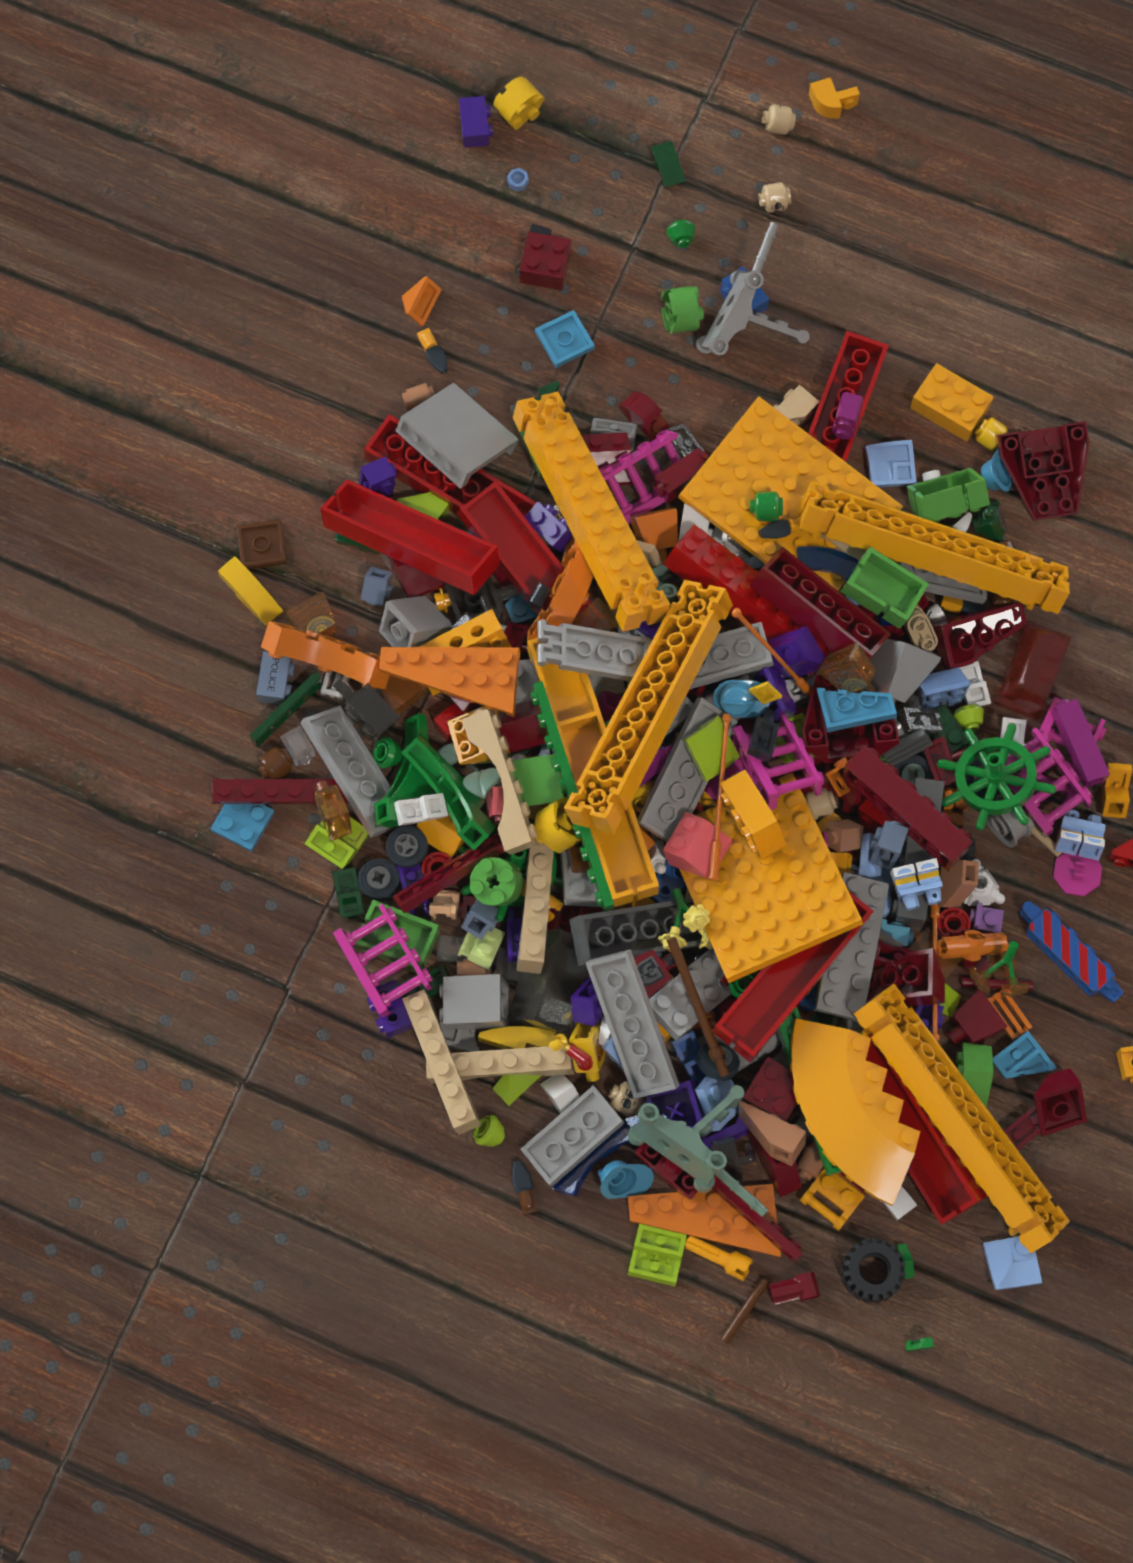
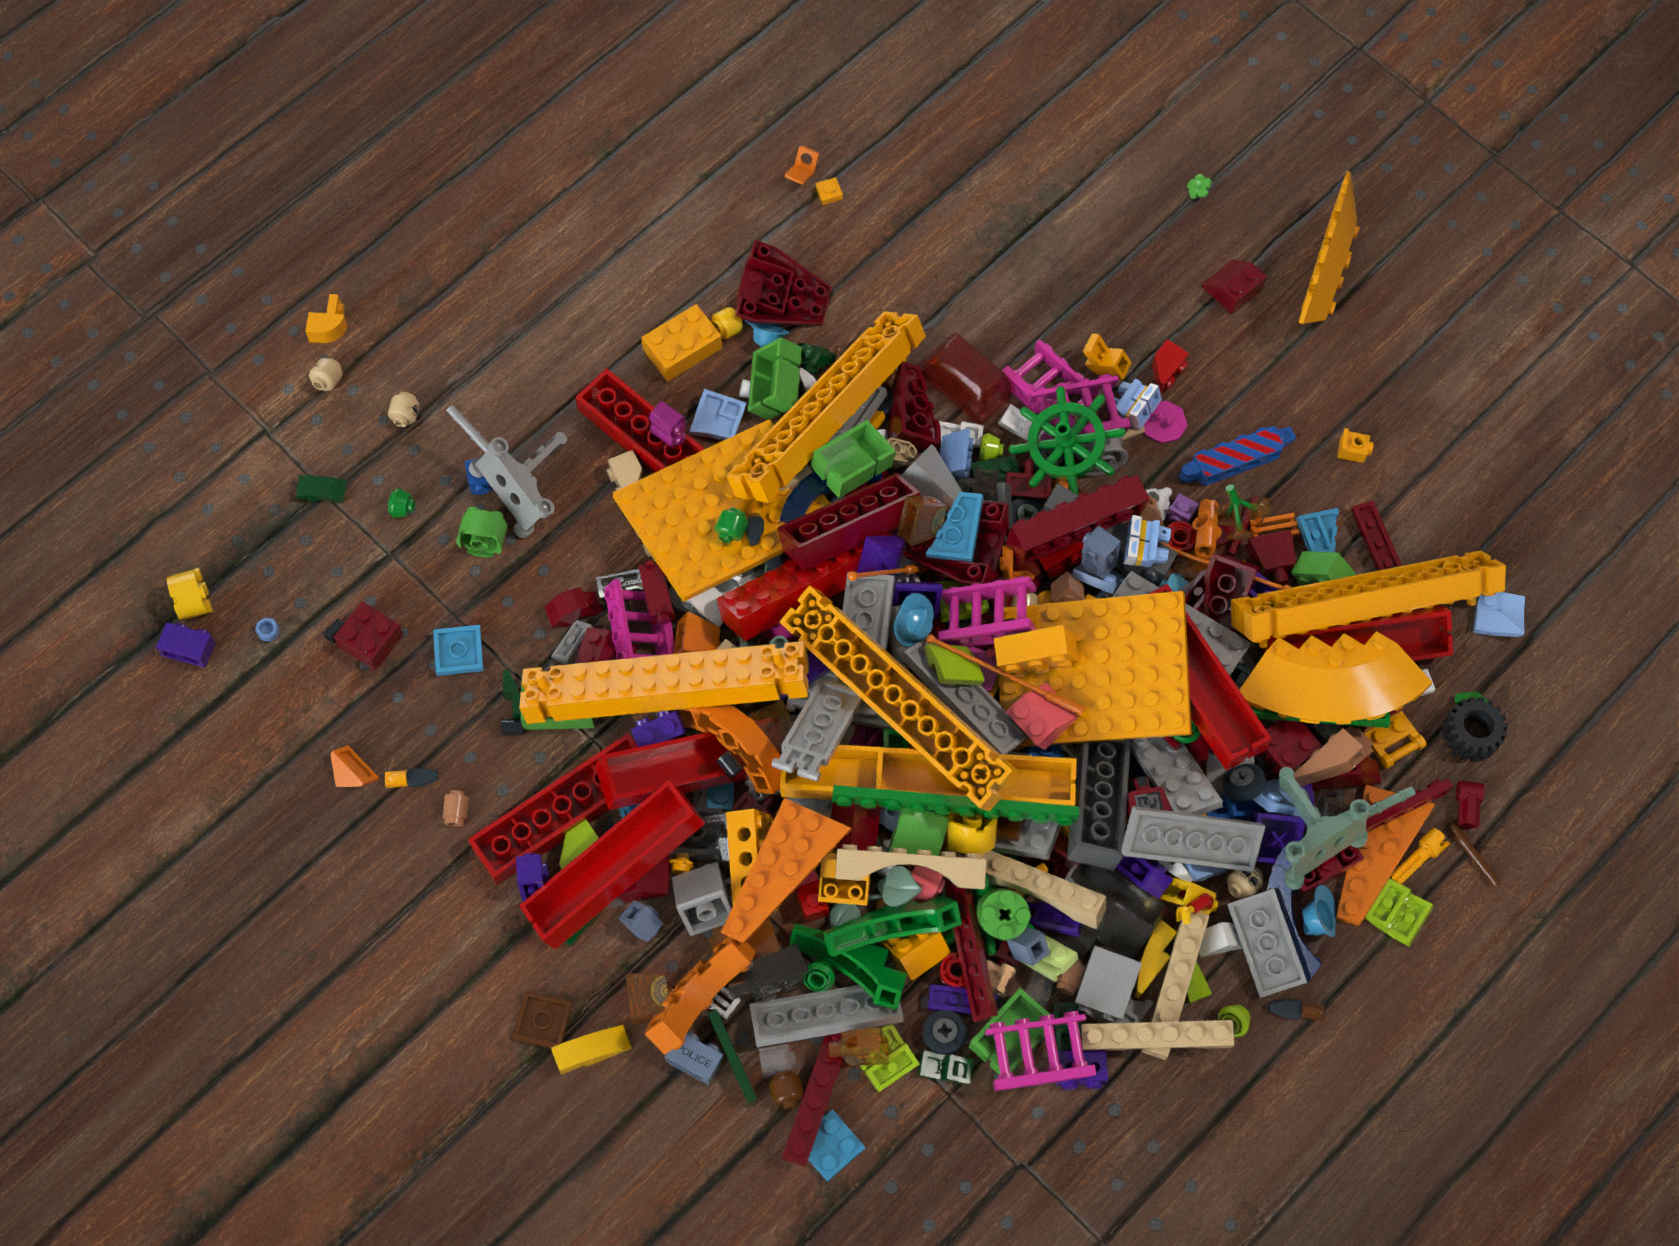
camera: 70 degrees left, 5 degrees down
black wheel [386,826,428,868] -> none
white slope [394,793,448,826] -> none
light grey panel [396,383,519,489] -> none
light yellow plant [658,888,713,952] -> none
reddish brown bar [667,937,730,1077] -> none
black hinge [747,708,779,763] -> none
yellow slope [749,681,782,705] -> none
green tile [905,1337,934,1351] -> none
dark red slope [1034,1068,1087,1136] -> none
magenta brick [1052,699,1110,788] -> none
none -> black hinge [501,718,524,735]

